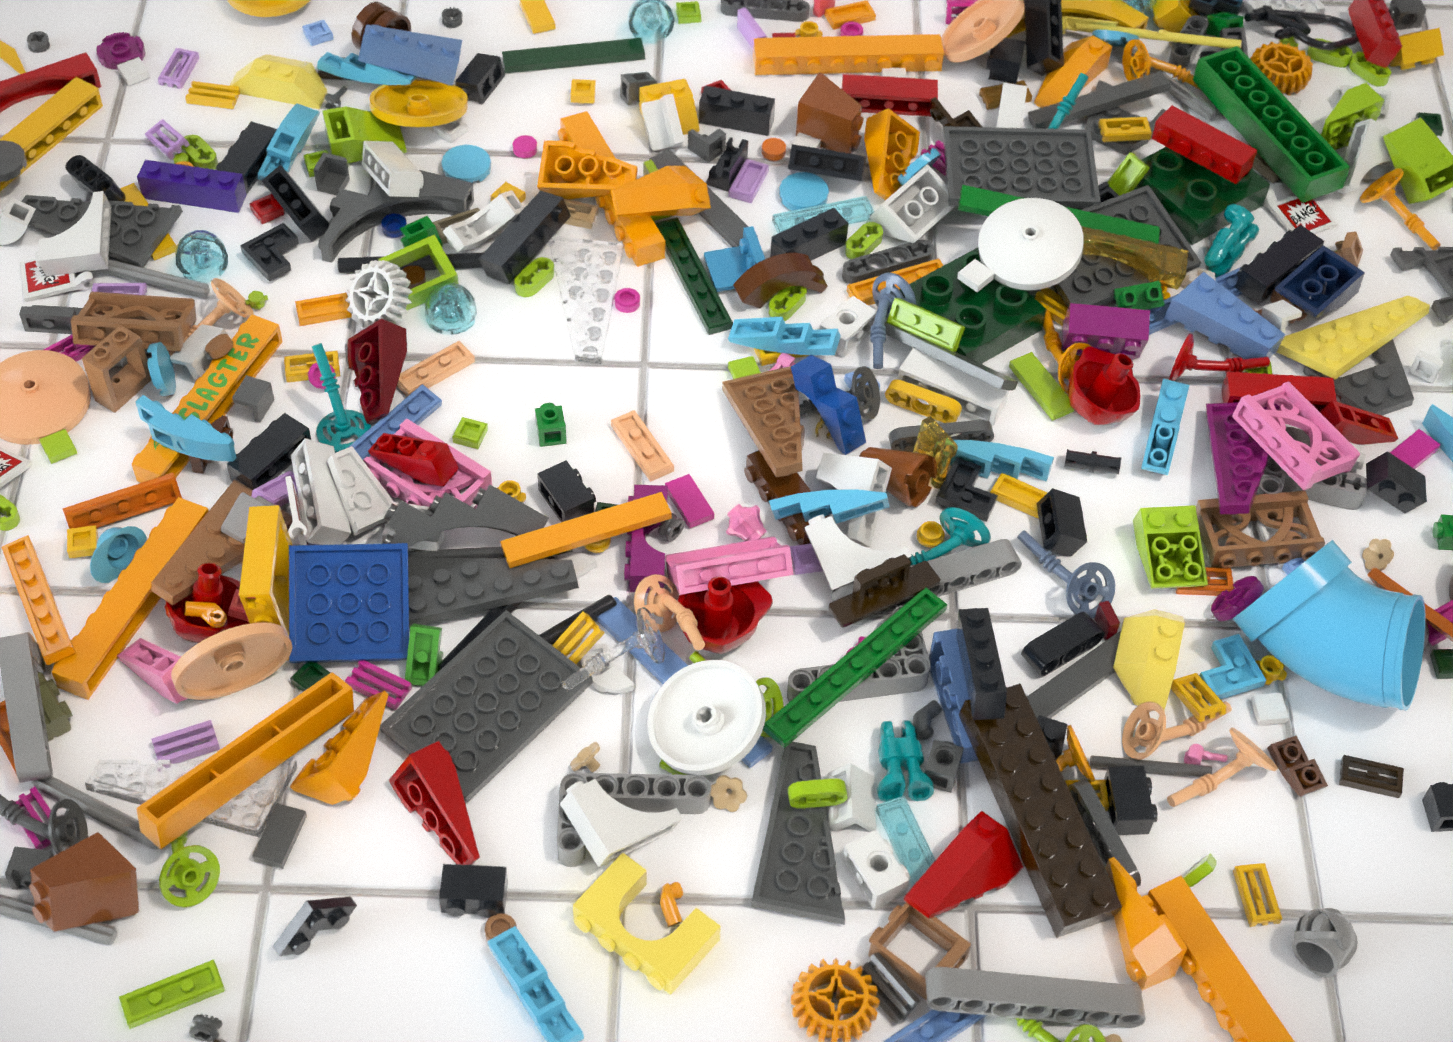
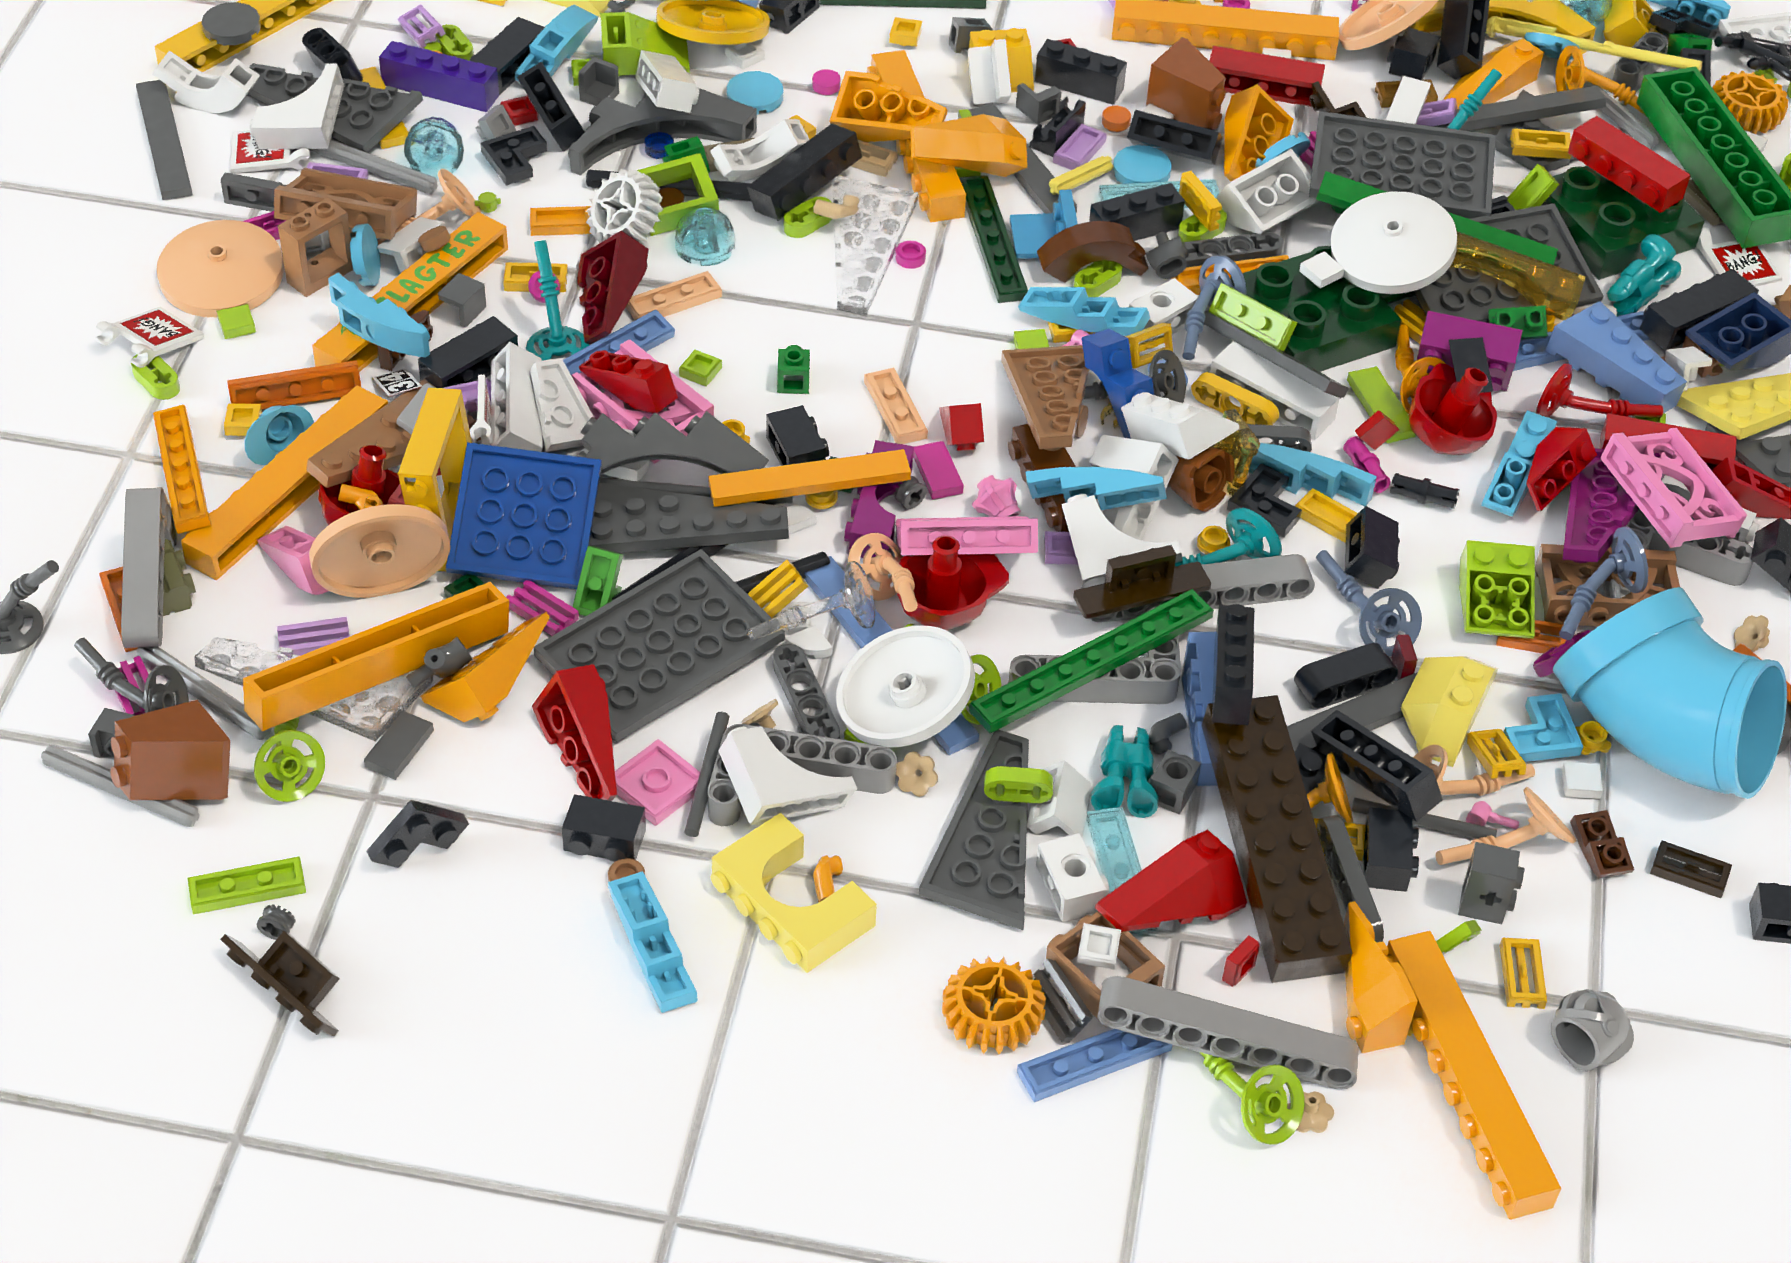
camera: 10 degrees right, 5 degrees down
none -> sticker [372,368,422,396]
none -> dark grey piece [406,637,473,688]
none -> light grey tile [475,105,516,140]
none -> bright pink tile [615,739,700,826]
none -> dark grey bar [684,711,730,837]
none -> dark grey beam [773,644,840,739]
none -> tan arm [814,195,860,219]
none -> red slope [939,403,984,451]
none -> light yellow axle [1048,156,1113,195]
none -> white tile [1077,923,1121,970]
none -> white slope [1121,392,1240,460]
none -> yellow tile [1125,323,1173,369]
none -> dark grey piece [1145,232,1188,279]
none -> yellow tile [1179,170,1222,231]
none -> red tile [1222,935,1260,987]
none -> black brick [1311,710,1443,822]
none -> dark pink pin [1343,436,1391,493]
none -> red tile [1355,410,1400,450]
none -> lavender tile [1416,98,1458,126]
none -> black sticker [1448,337,1494,393]
none -> dark grey brick [1458,842,1525,925]
none -> red slope [1526,427,1597,511]
none -> sand blue dish [1559,526,1648,640]

